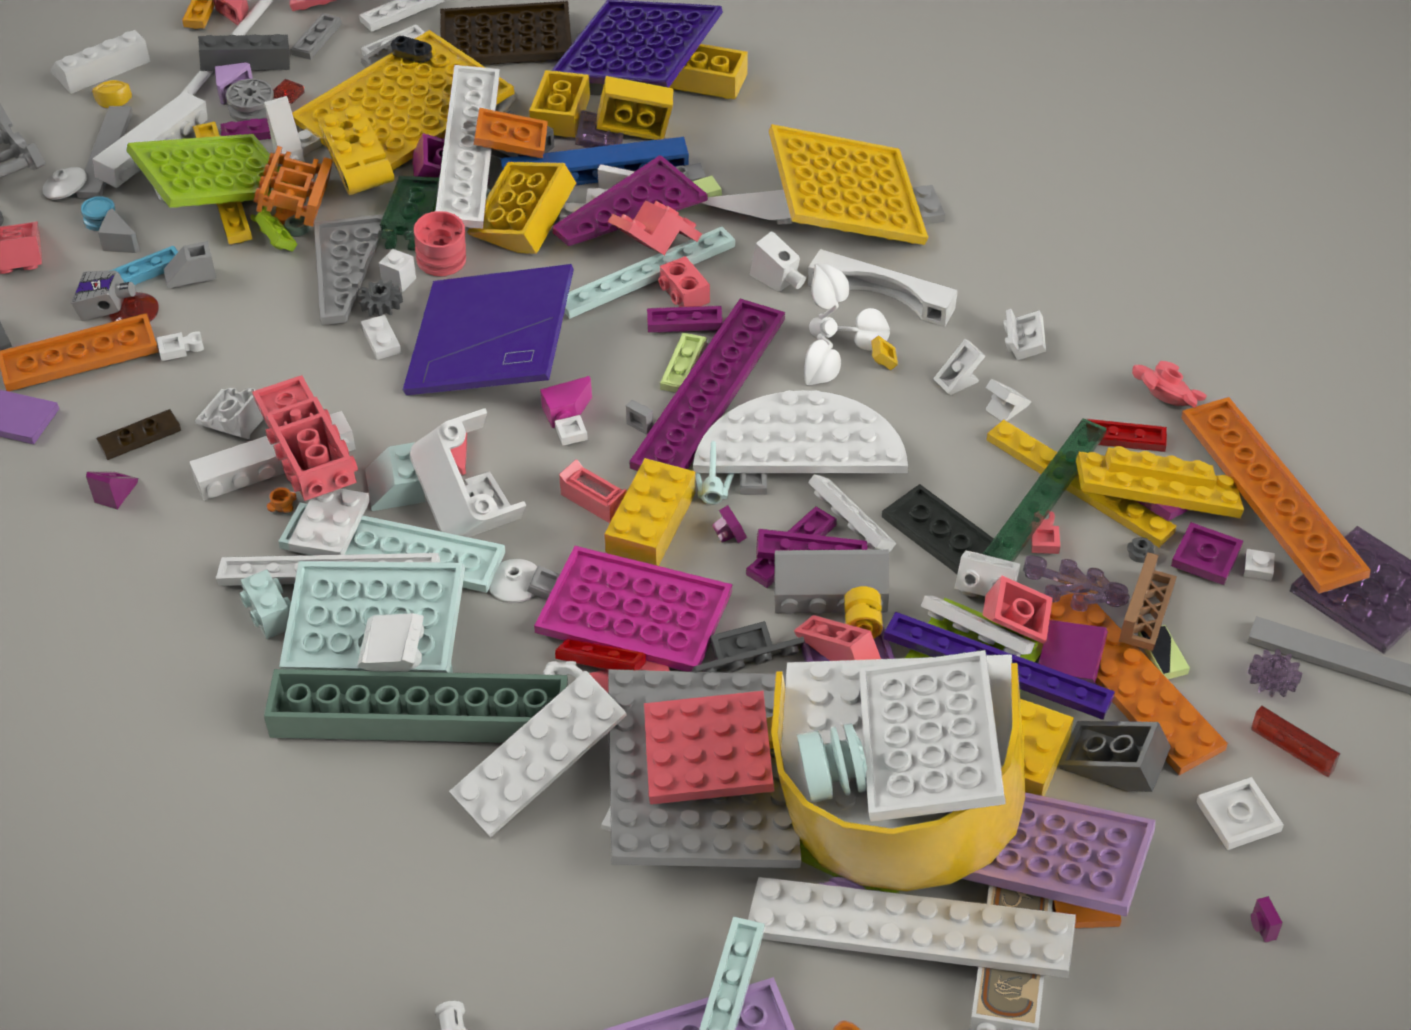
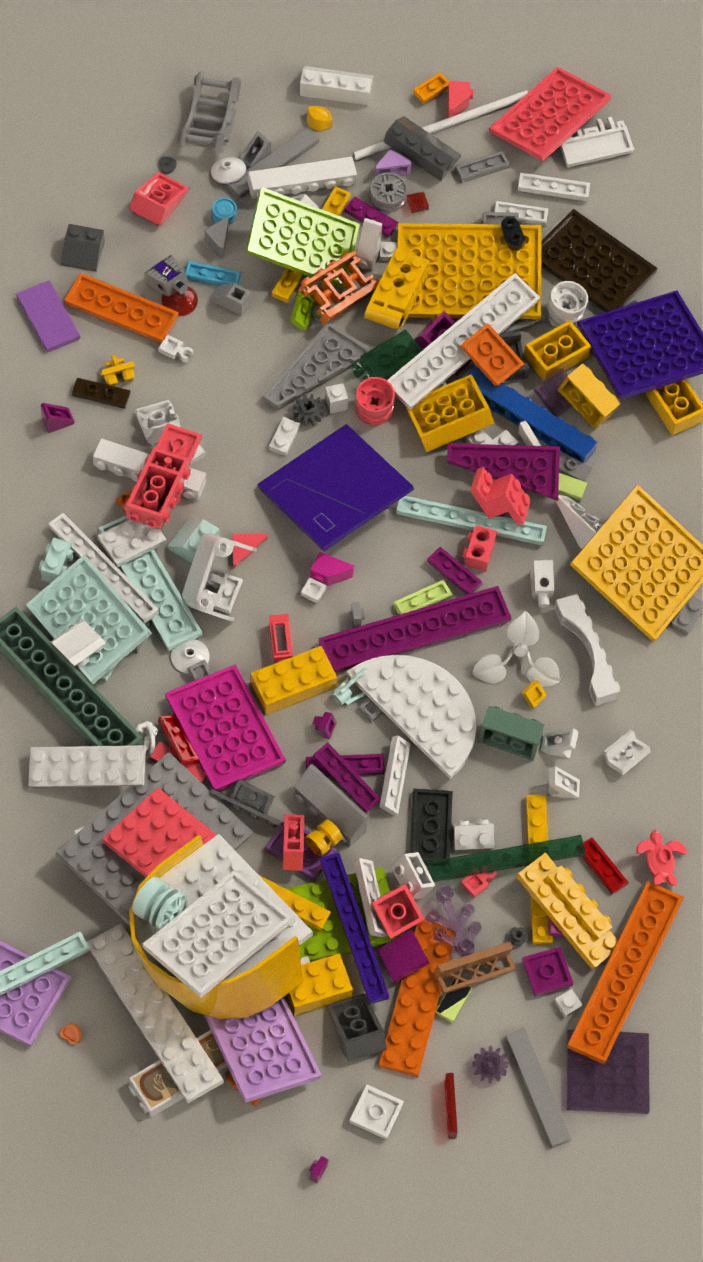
camera: 40 degrees right, 15 degrees up
none -> yellow hips [100,354,135,386]
none -> light grey slope [239,131,271,168]
none -> white bracket [452,819,495,850]
none -> sand green brick [478,706,545,761]
none -> white wheel [545,281,588,327]

